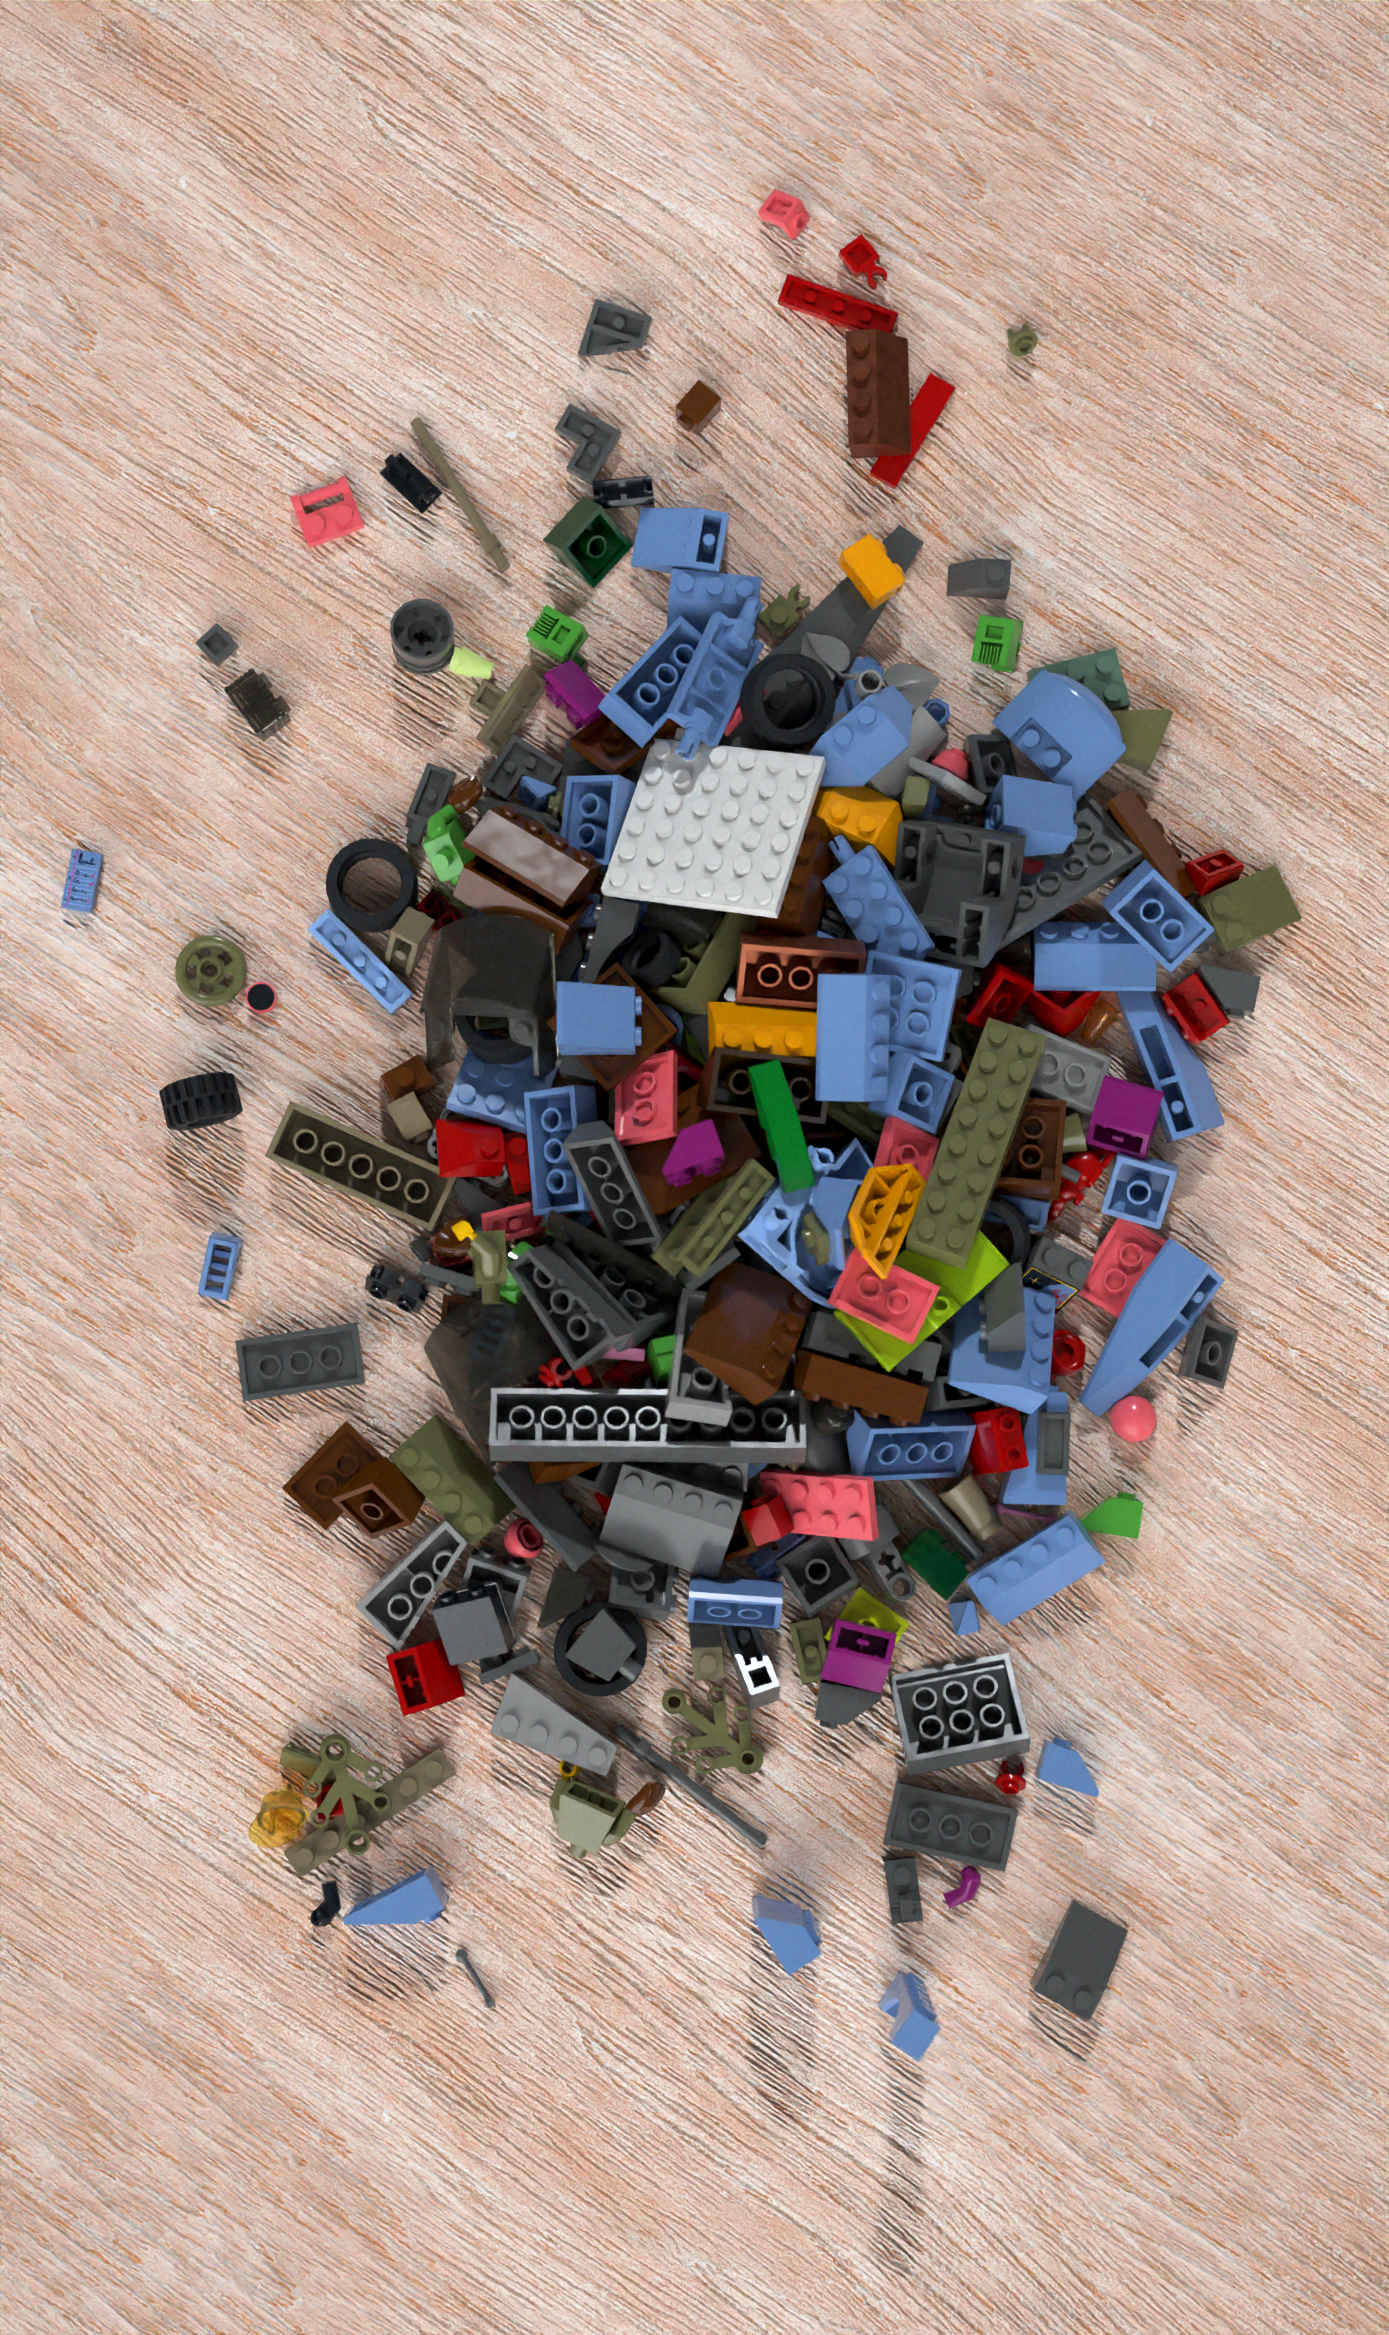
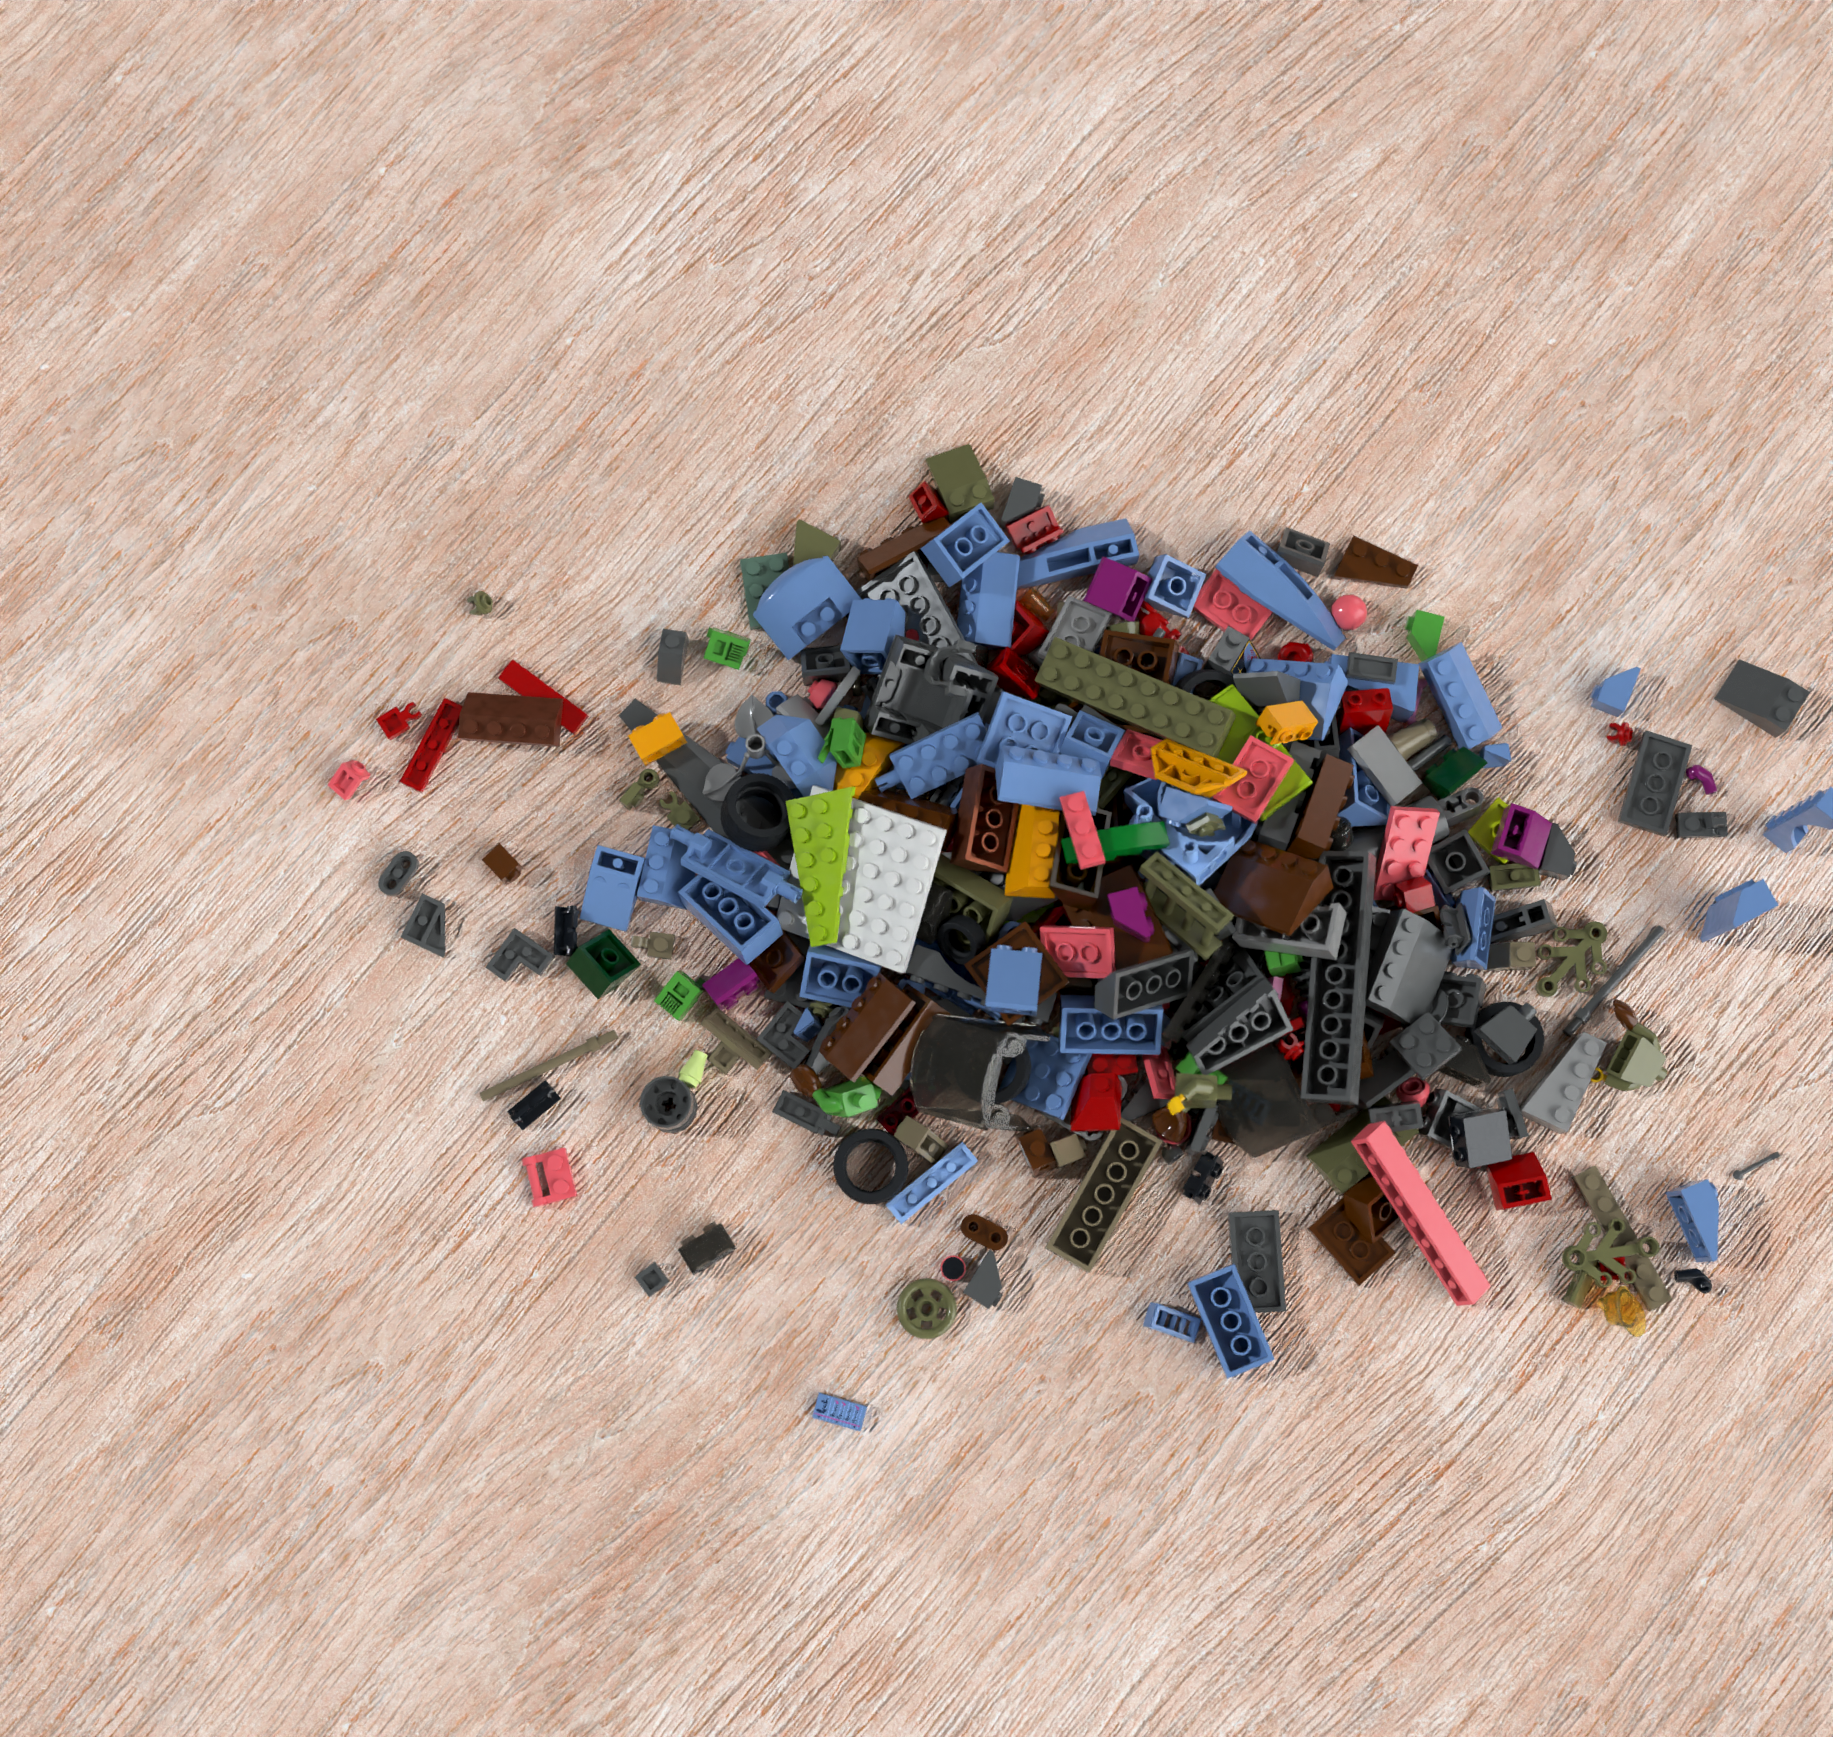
camera: 85 degrees left, 5 degrees down
black tyre [159,1072,243,1131] -> none
light grey wedge [356,1517,467,1651] -> none
dark grey slope [888,1653,1030,1776] -> none
none -> dark grey plate [378,851,419,896]
none -> olive plate [619,769,660,811]
none -> dark tan plate [631,932,675,960]
none -> lime wing [786,787,856,947]
none -> bright green piece [818,717,866,768]
none -> dark grey helmet [924,639,976,698]
none -> reddish brown plate [961,1214,1008,1251]
none -> dark grey slope [963,1250,1003,1309]
none -> coral plate [1059,791,1105,870]
none -> medium blue slope [1186,1264,1275,1379]
none -> light orange hinge [1255,701,1318,745]
none -> reddish brown wing [1333,535,1418,589]
none -> light grey tile [1347,725,1422,806]
none -> coral brick [1351,1121,1491,1306]
none -> dark grey hinge [1368,1100,1423,1132]
none -> dark grey plate [1389,1012,1462,1081]
none -> dark grey hinge [1439,903,1471,955]

